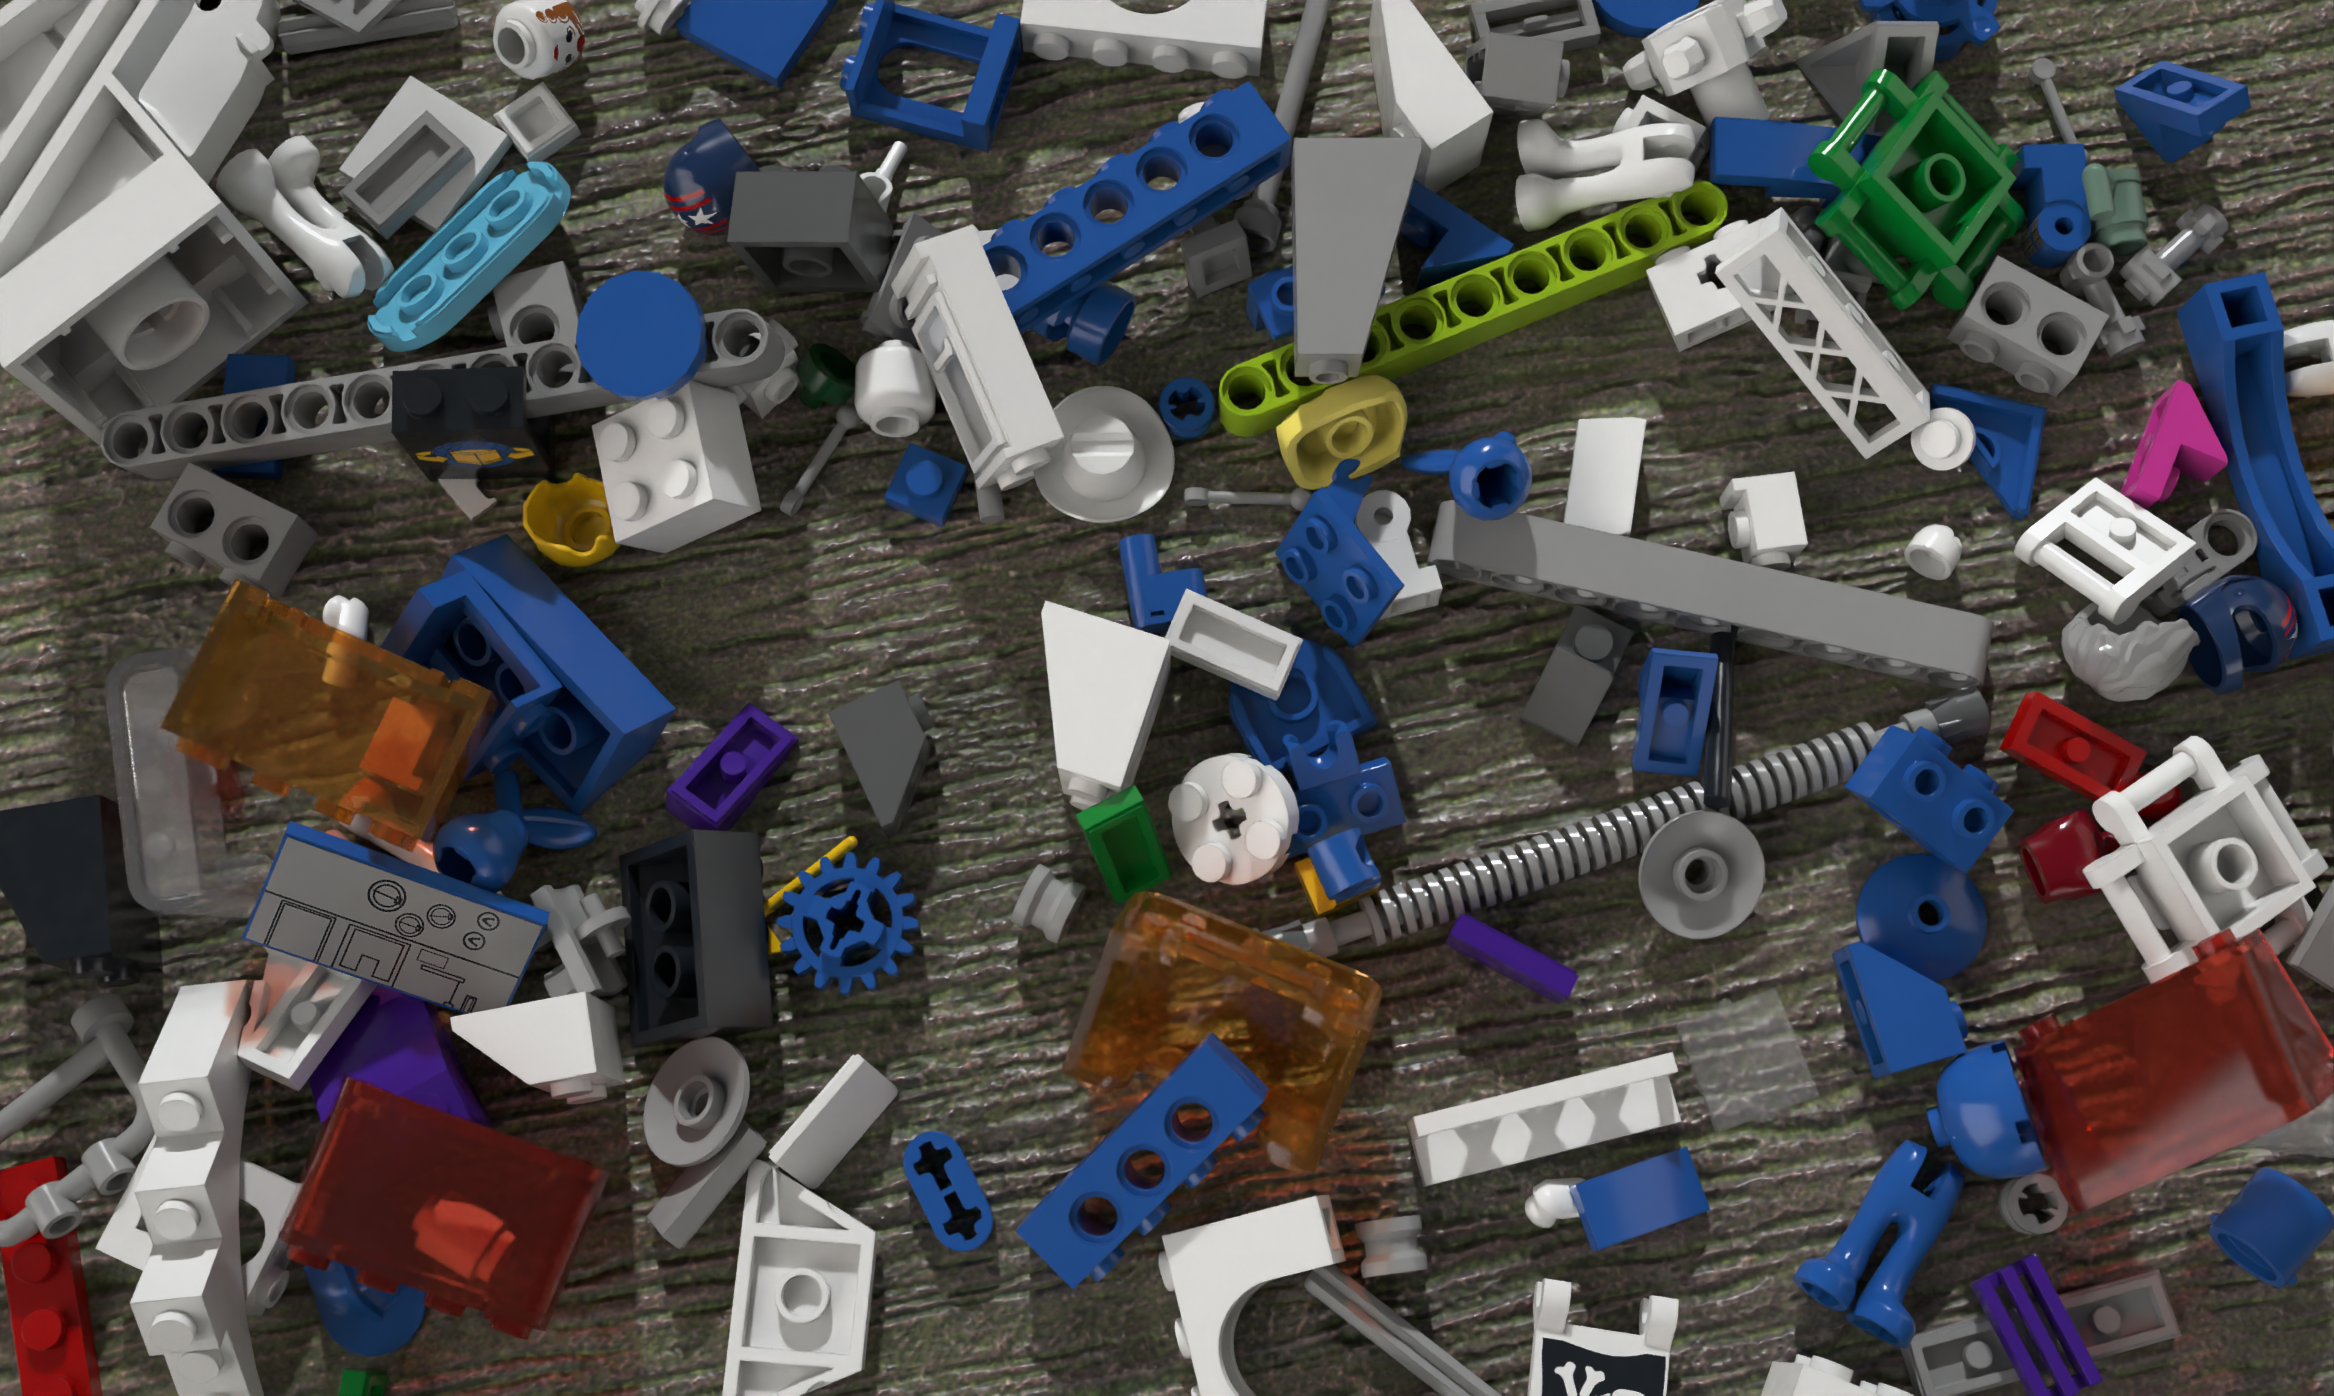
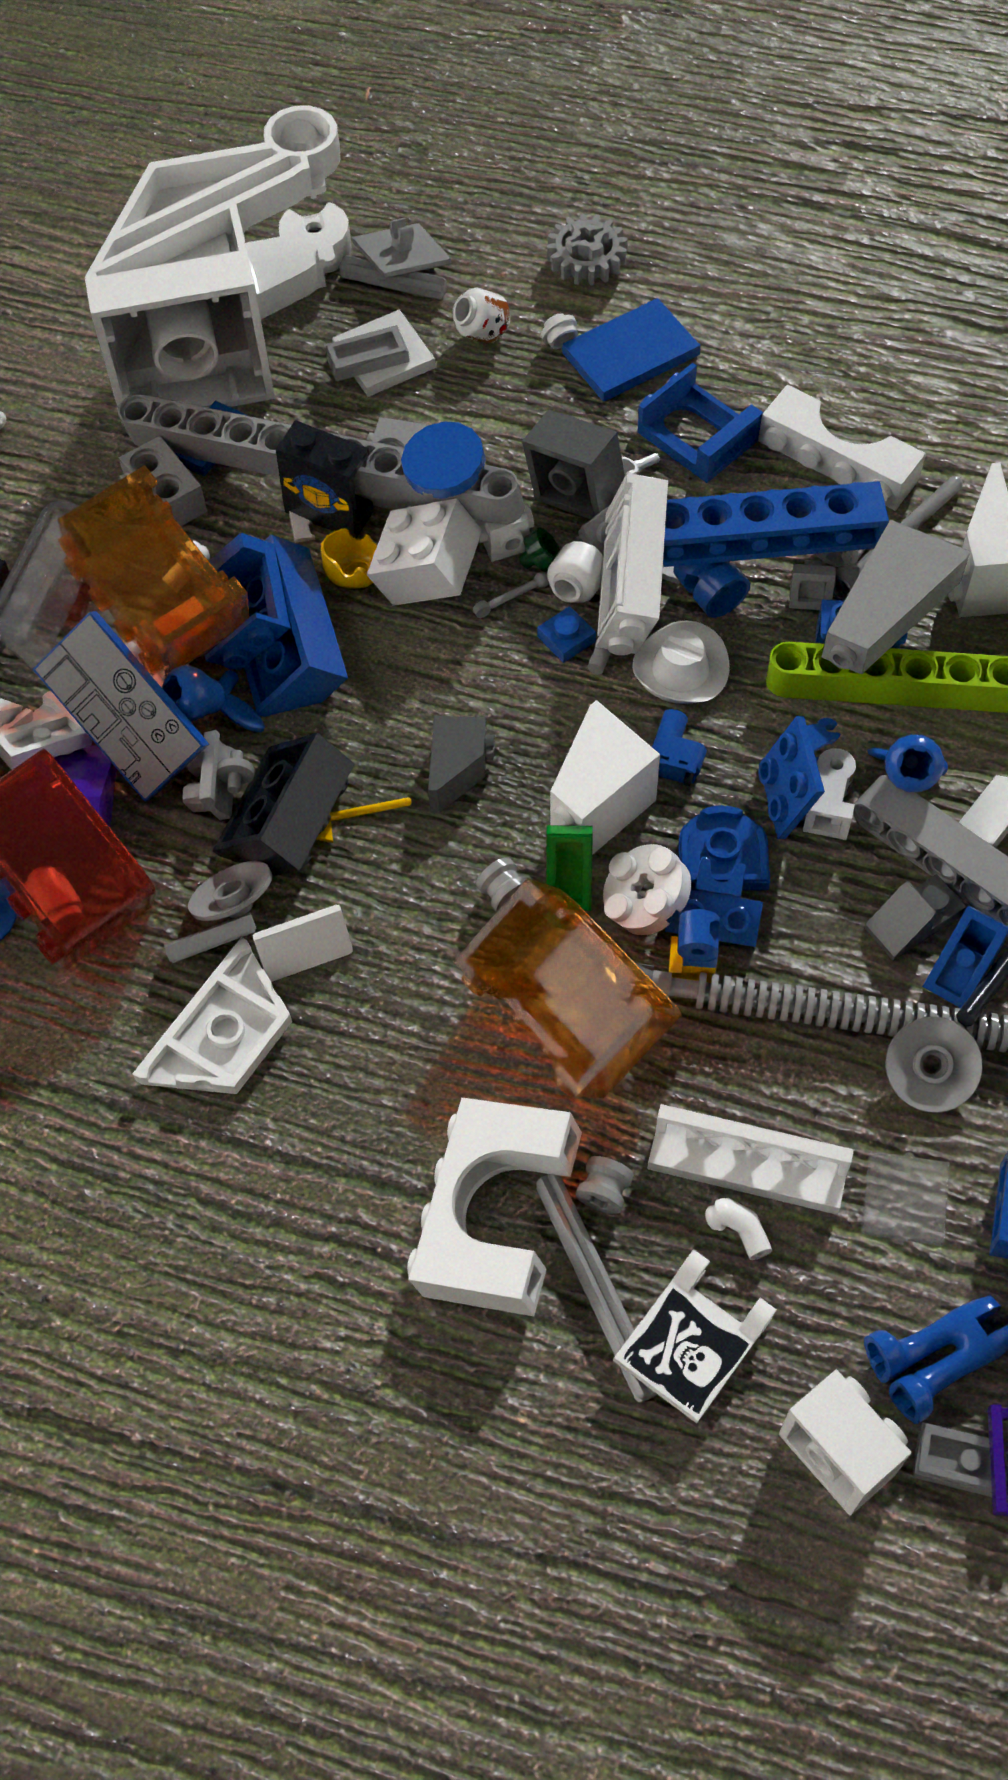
camera: 30 degrees right, 15 degrees down
white piece [216,135,395,298] -> none
medium azure tile [367,161,571,352] -> none
white slope [450,991,625,1104] -> none
white tile [493,82,581,162] -> none
dark blue helmet [663,117,760,236] -> none
dark purple slope [666,702,799,831] -> none
blue gear [776,852,921,997] -> none
blue beam [903,1131,995,1252] -> none
blue brick [1016,1032,1269,1289] -> none
blue bush [1159,377,1214,440] -> none
white tile [1165,589,1303,701] -> none
light grey hinge [1184,487,1313,511] -> none
light yellow piece [1276,375,1408,490] -> none
blue slope [1400,180,1514,291] -> none
dark purple tile [1443,913,1579,1004] -> none
blue slope [1569,1146,1710,1251] -> none

